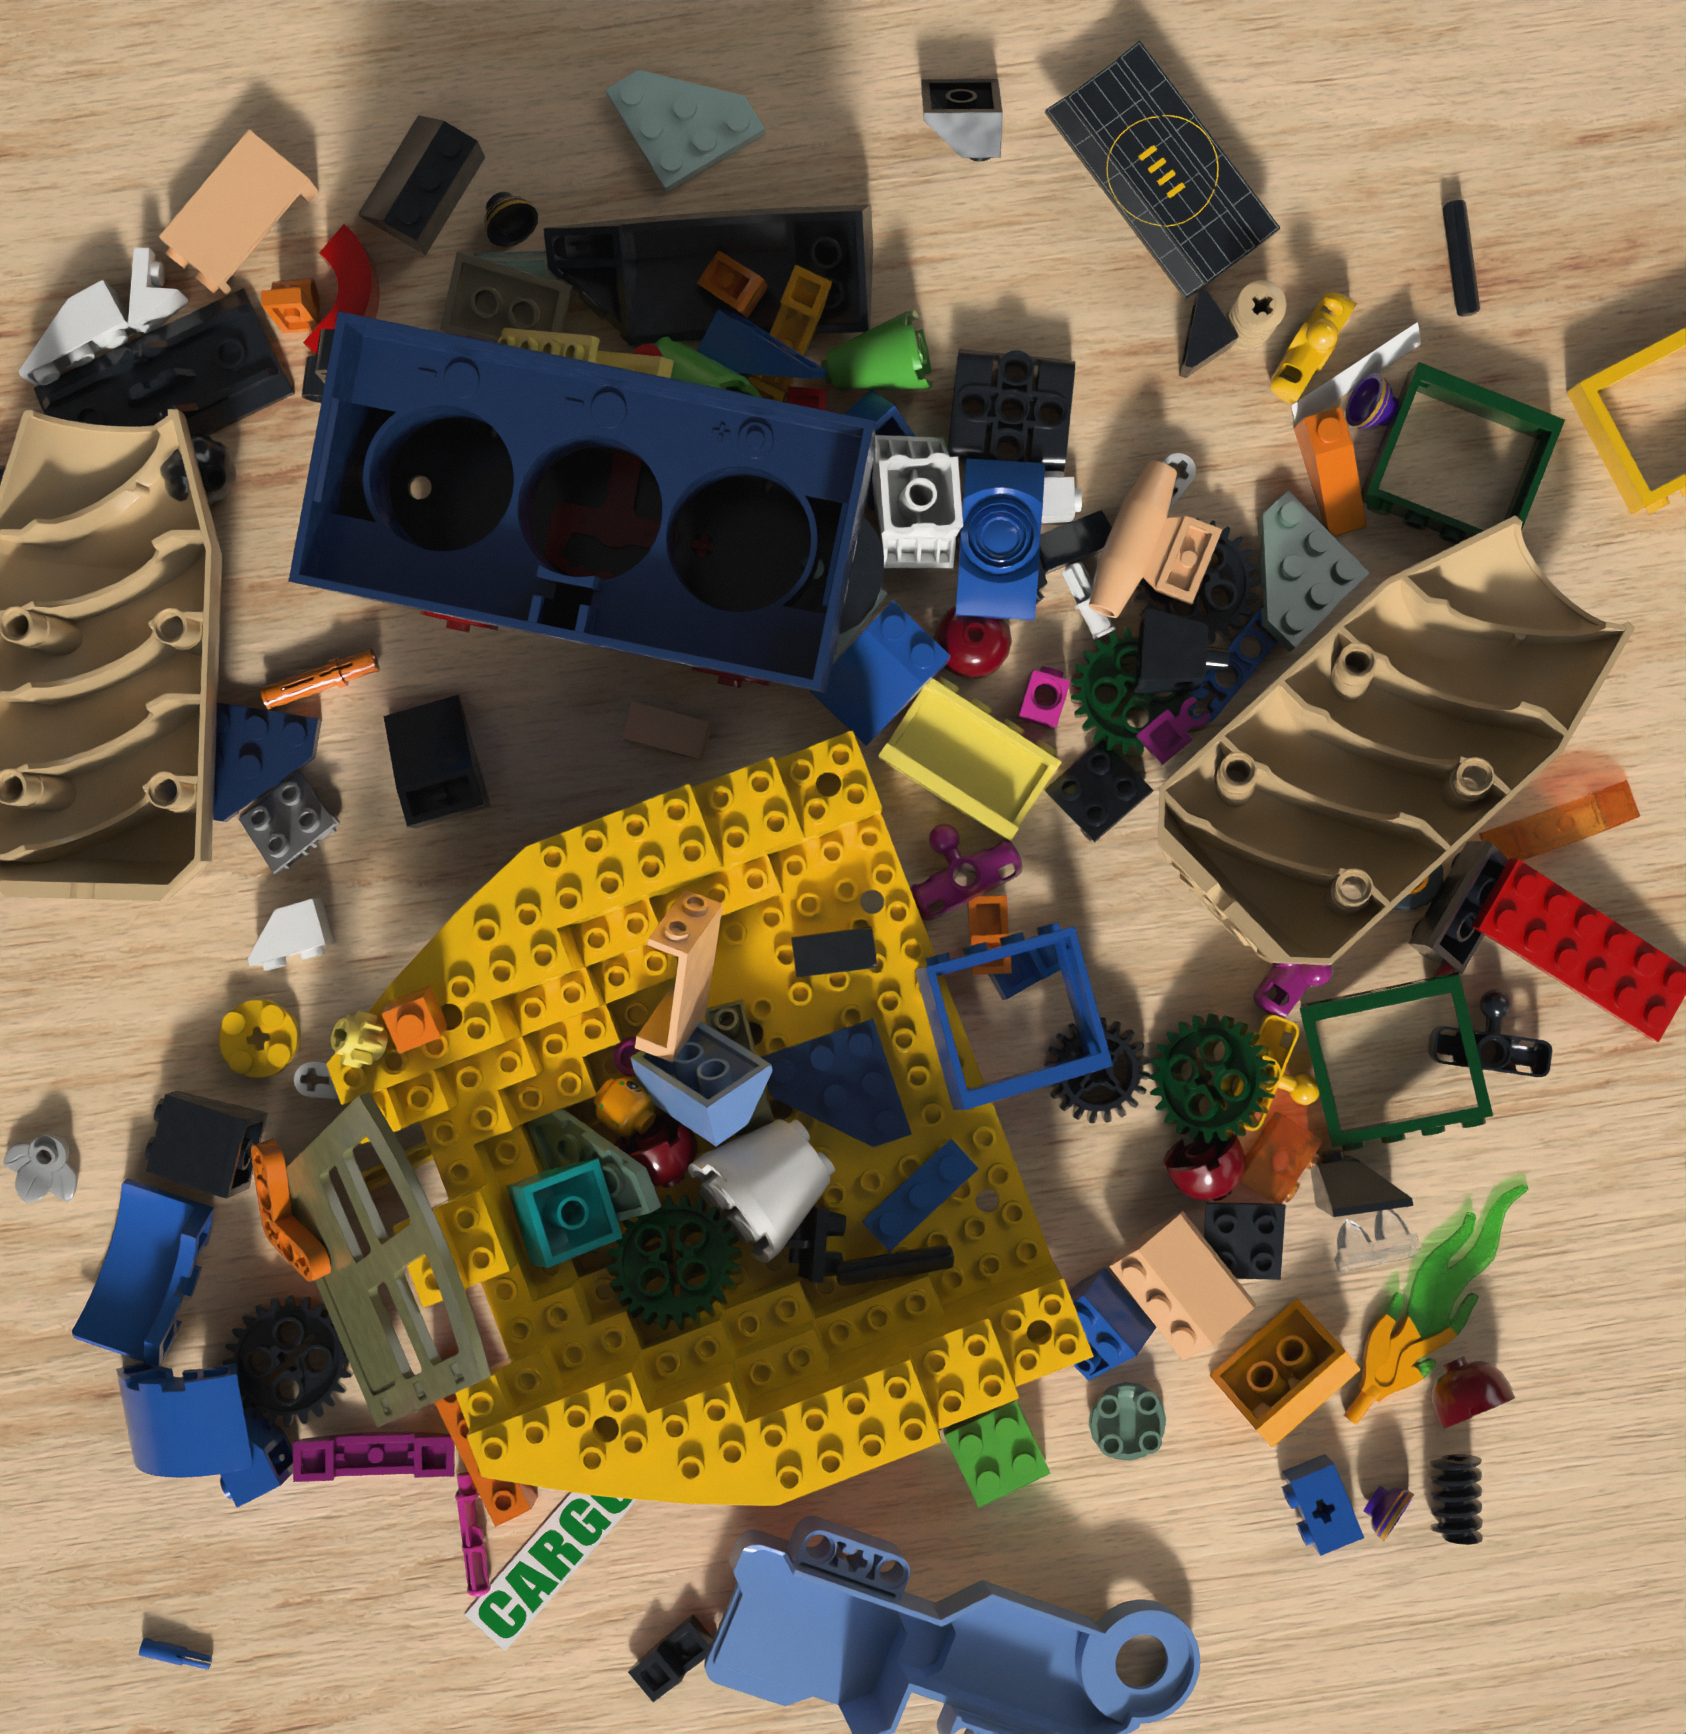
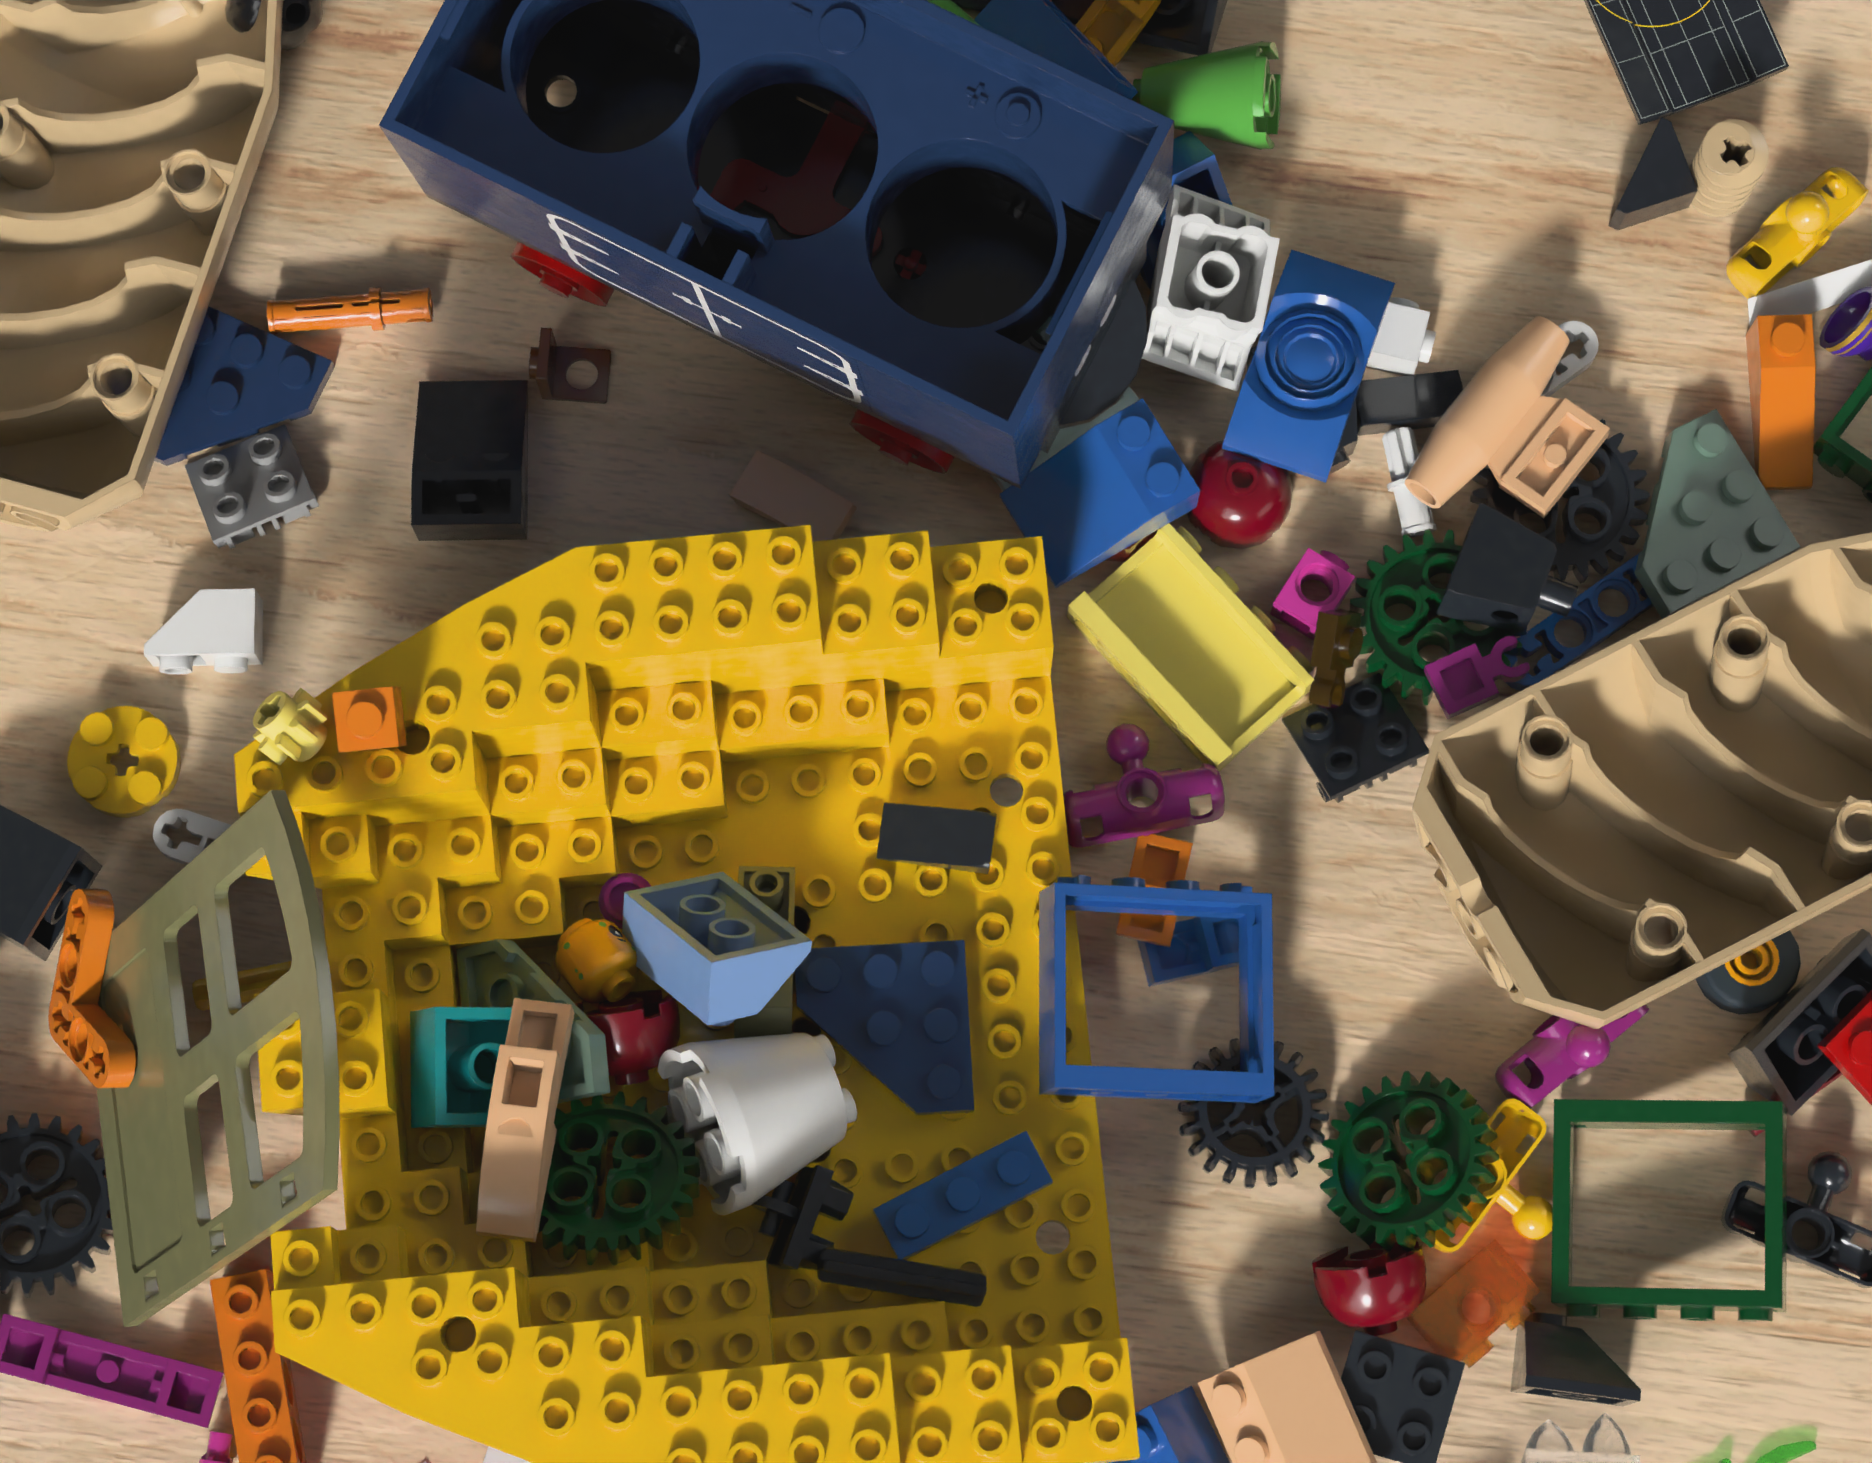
camera: 15 degrees right, 10 degrees down
light nougat panel [635,889,723,1063] -> none
black connector [948,349,1076,472] -> none
none -> light nougat slope [476,998,575,1242]
none -> reddish brown bracket [529,327,611,404]
none -> dark brown plate [1309,609,1363,707]

